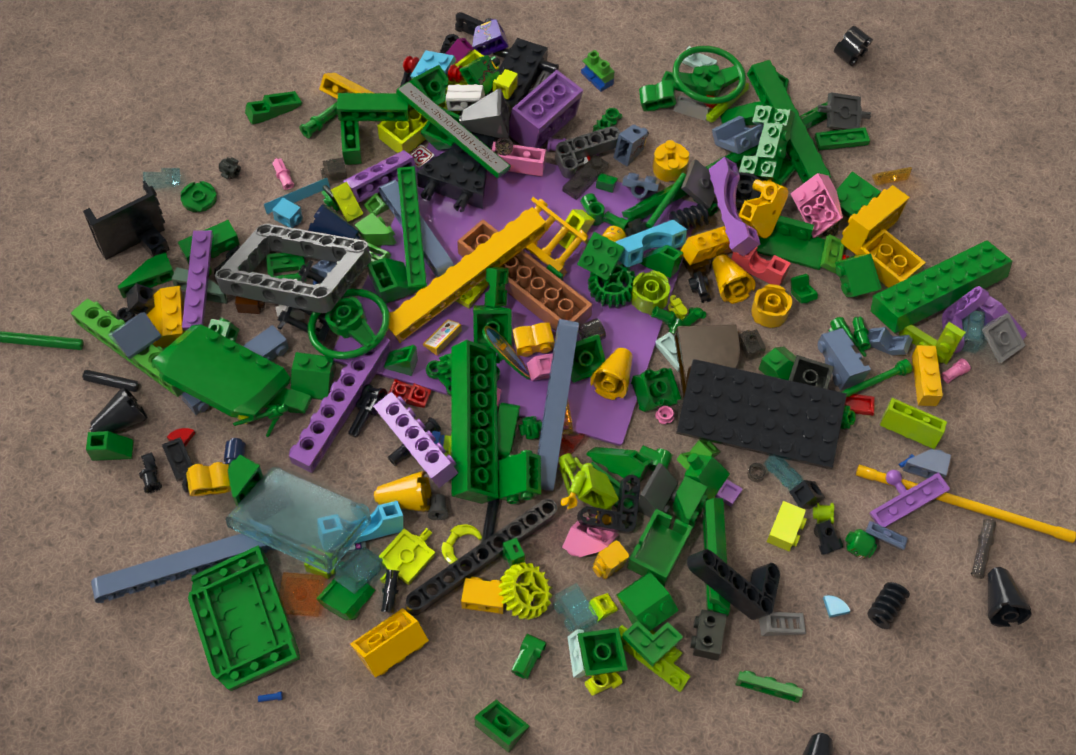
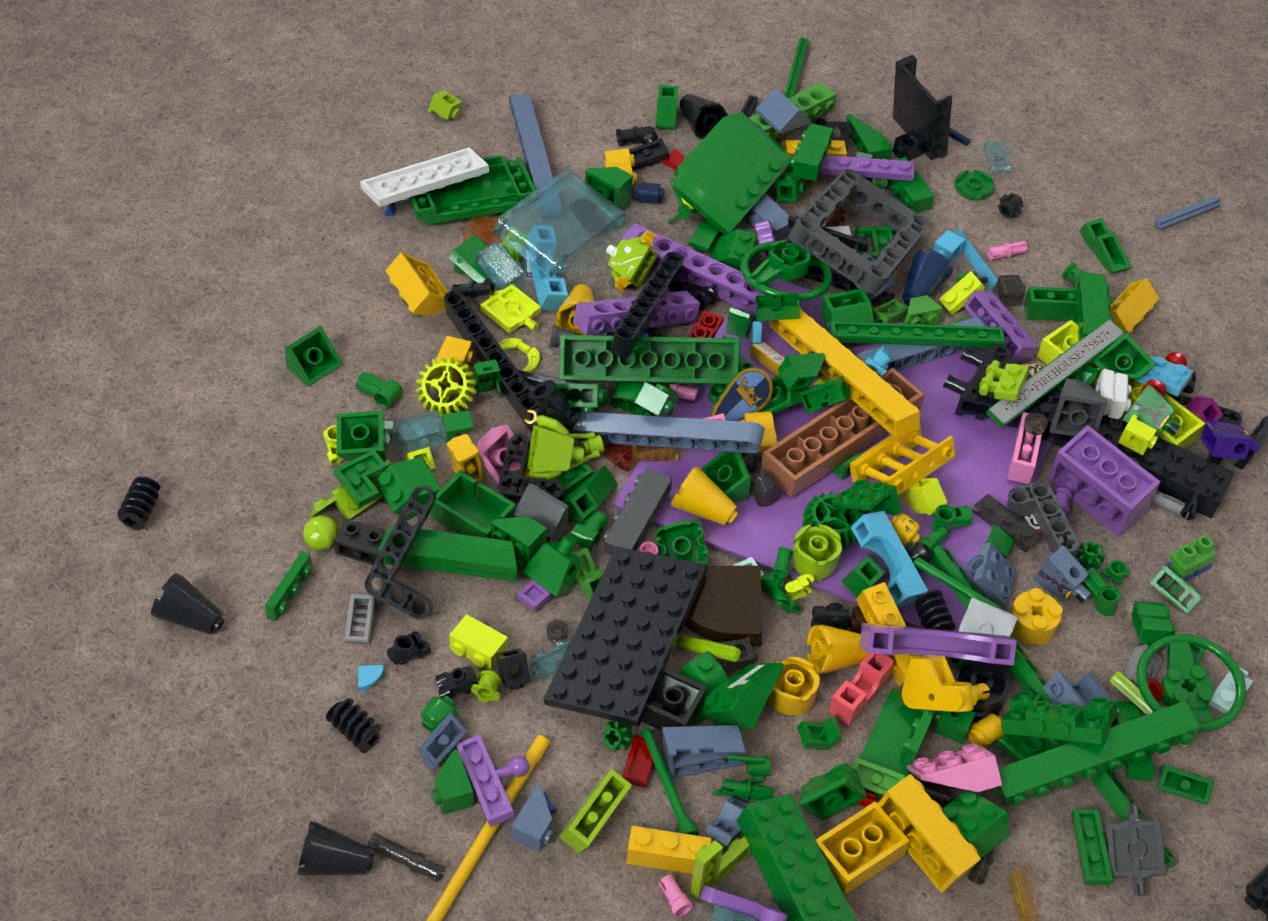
camera: 95 degrees right, 10 degrees down
none -> lime hair [303,515,339,551]
none -> white plate [360,148,489,207]
none -> black plate [387,631,431,665]
none -> lime brick [428,90,462,120]
none -> green slope [431,750,473,815]
none -> green panel [442,410,474,443]
none -> black animal [528,380,581,431]
none -> dark grey brick [602,467,672,555]
none -> lime torso [606,231,658,293]
none -> black beam [610,252,684,358]
none -> brick [634,382,679,417]
none -> lime axle [678,635,741,662]
none -> green slope [701,662,785,729]
none -> medium azure tile [750,321,762,343]
none -> medium lavender piece [755,219,777,256]
none -> green piece [755,293,800,321]
none -> green slope [778,353,826,391]
none -> green brick [790,123,833,182]
none -> medium azure hips [865,345,893,376]
none -> lime plate [979,360,1029,401]
none -> green piece [1082,568,1121,616]
none -> slope [1150,564,1203,614]
none -> sand blue axle [1154,196,1221,230]

